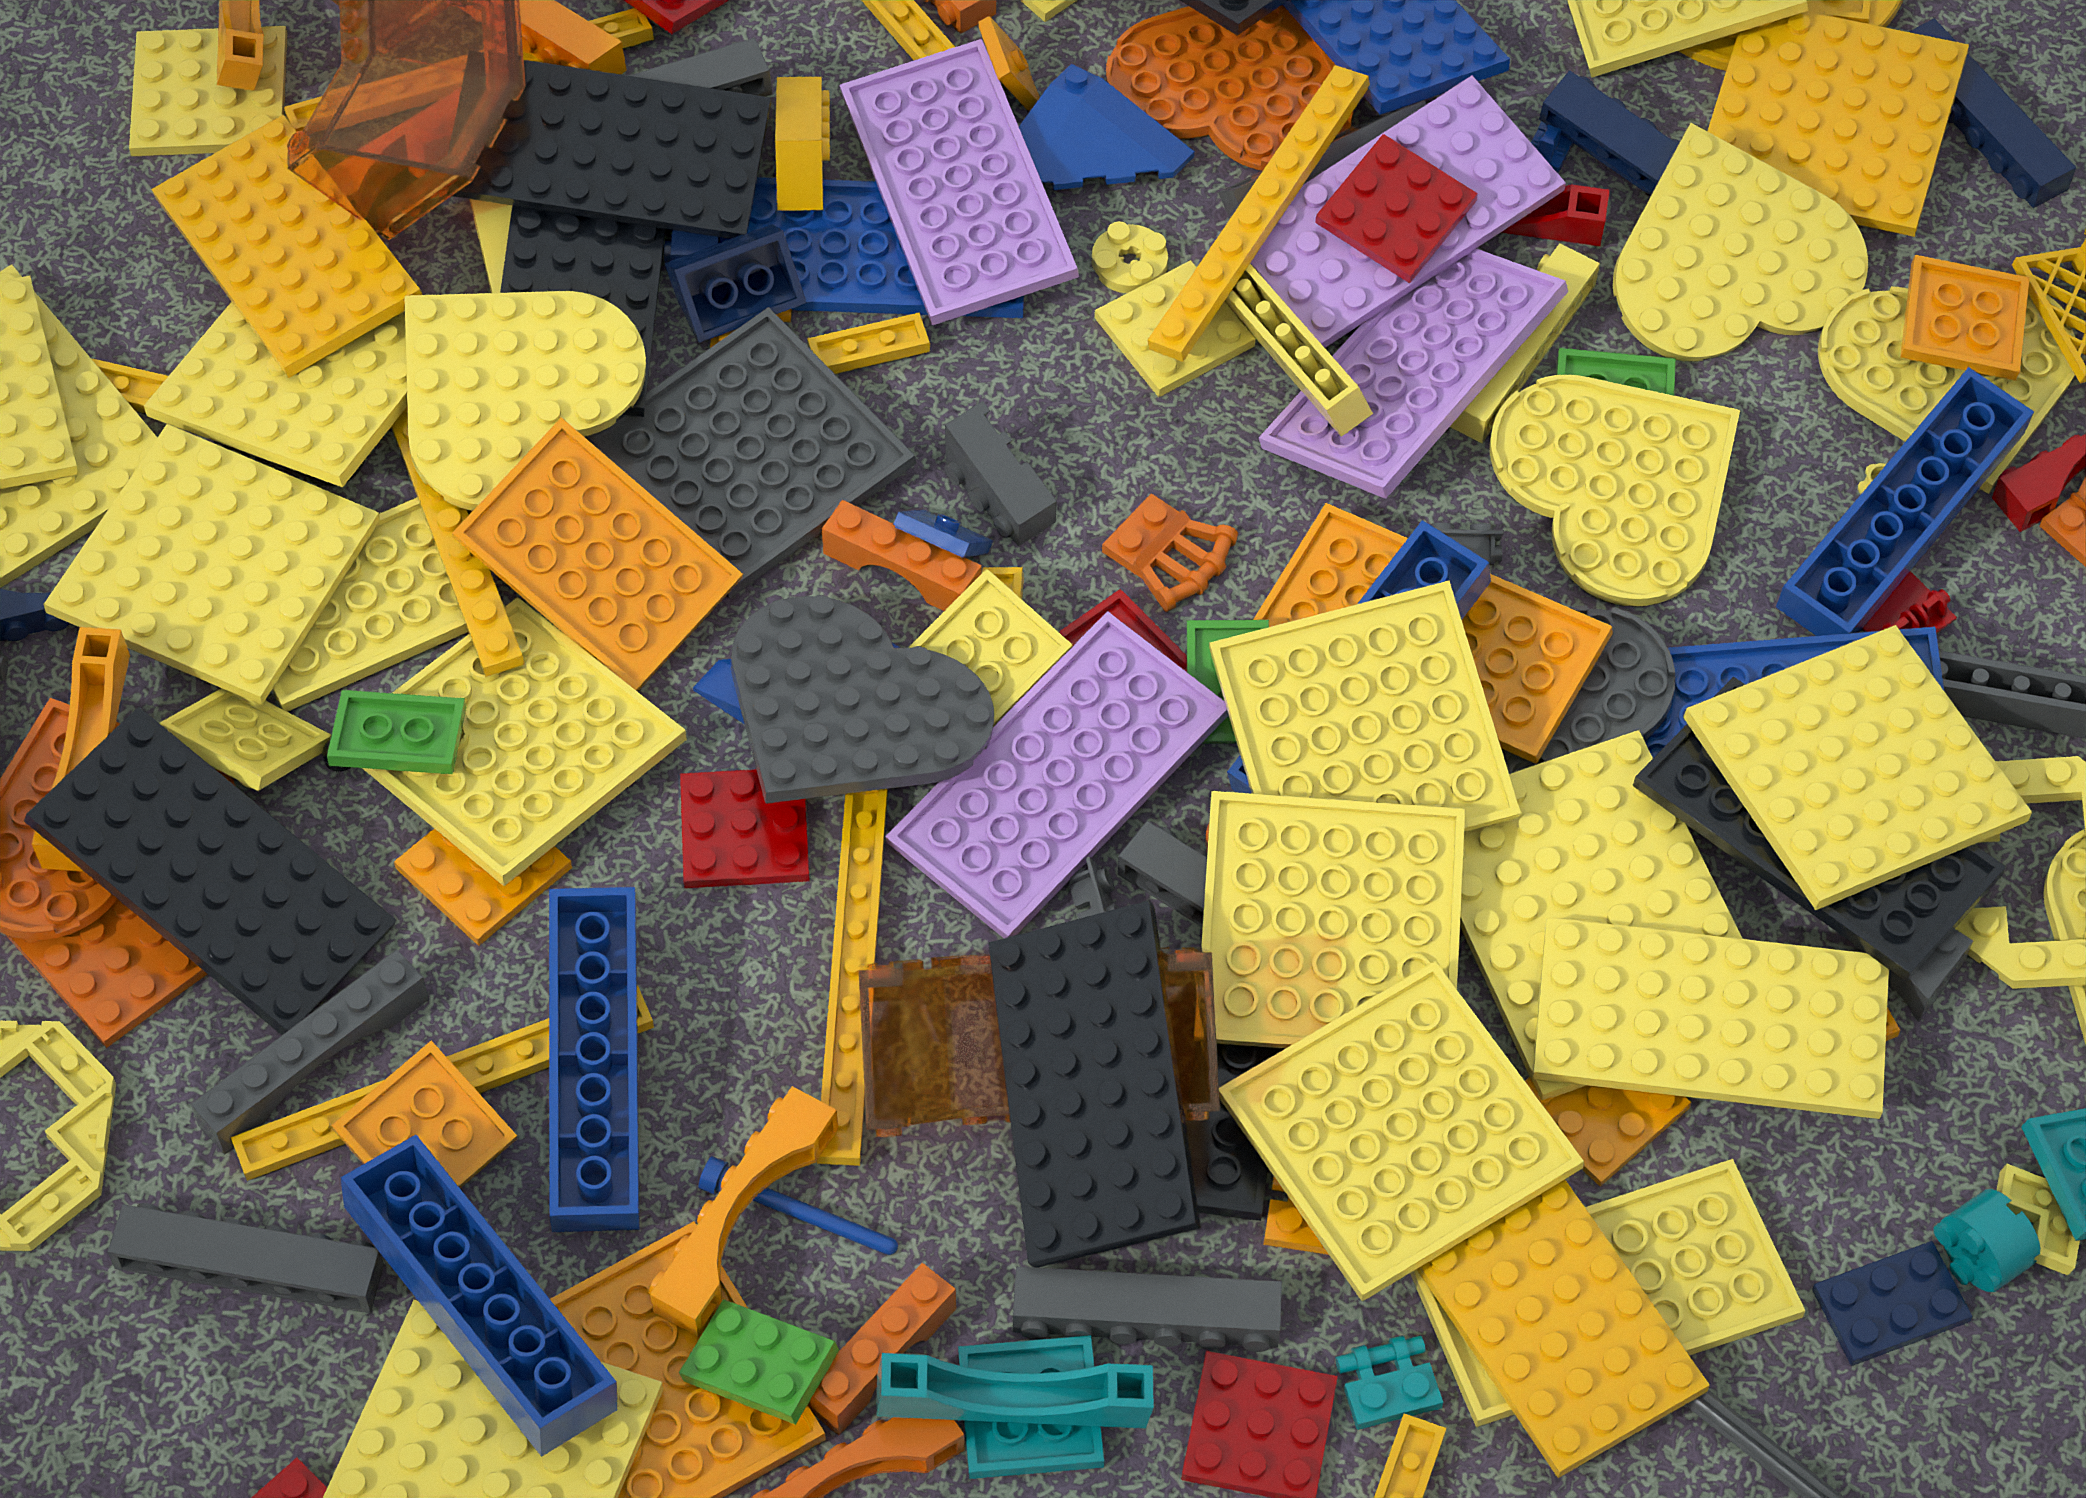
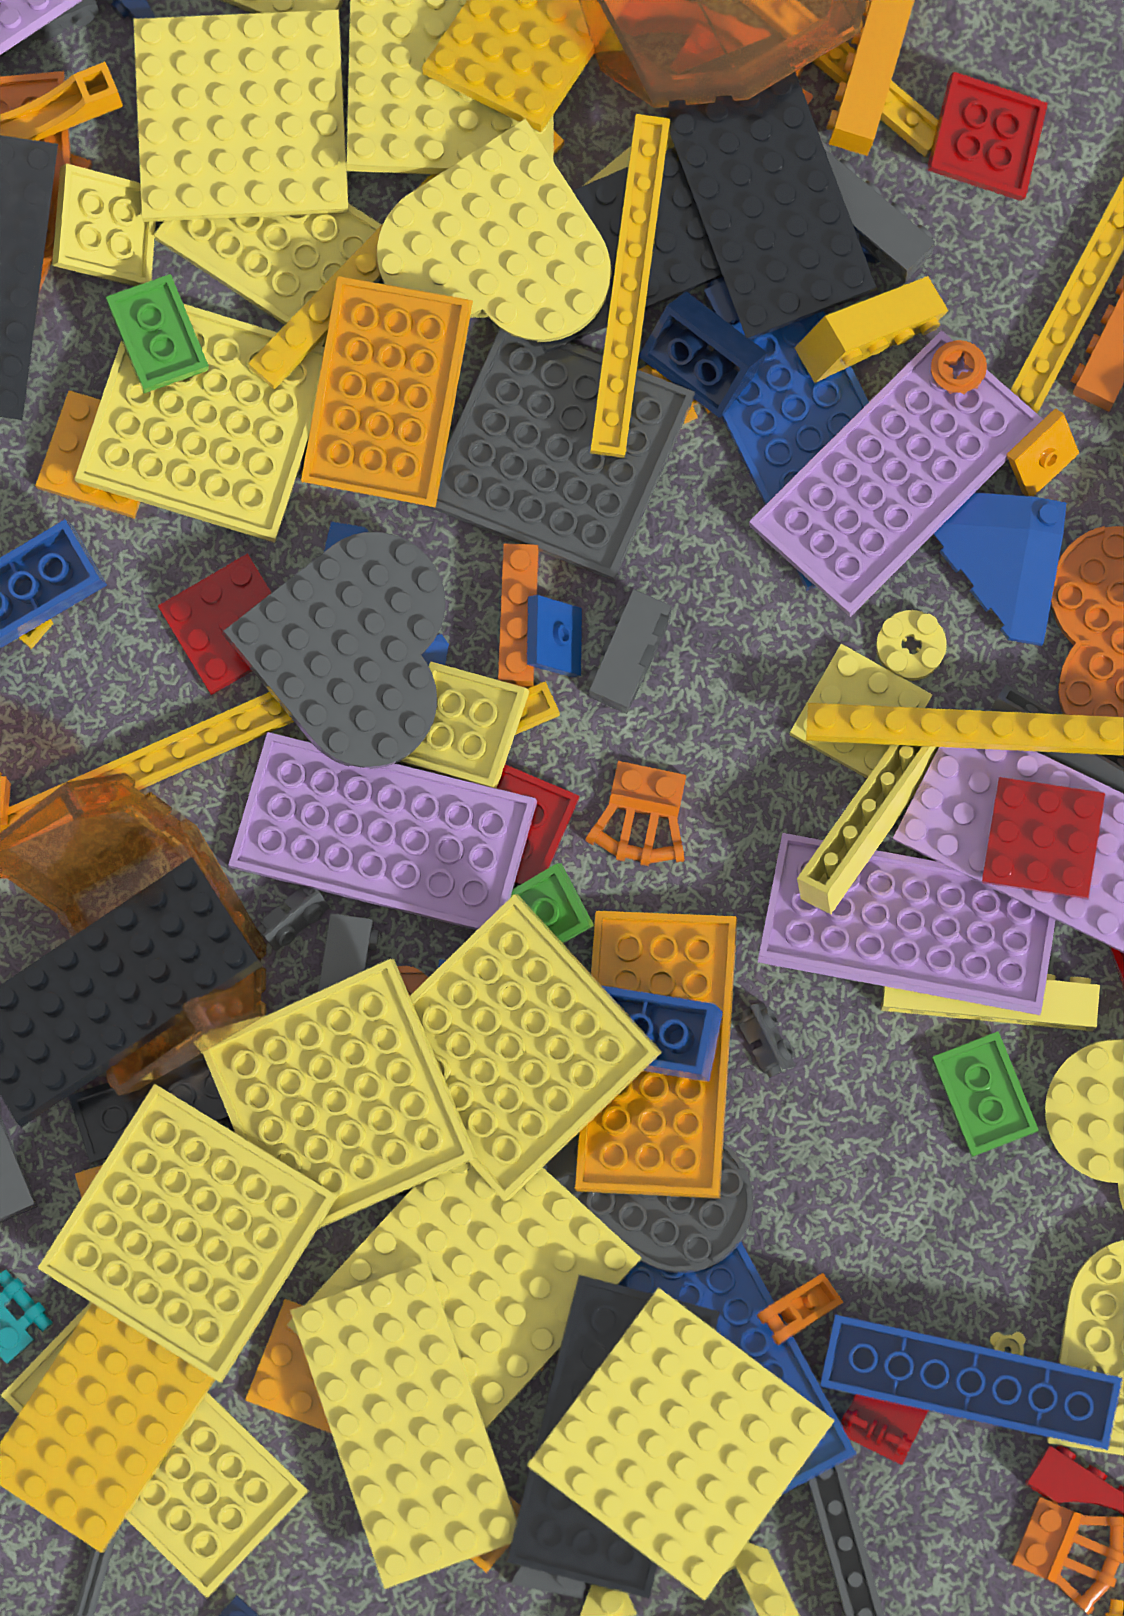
camera: 65 degrees right, 20 degrees up
yellow plate [807,313,930,374] -> none
light yellow plate [1490,375,1740,606] -> none
none -> yellow plate [590,114,670,458]
none -> orange plate [756,1273,843,1346]
none -> orange gear [931,340,987,395]

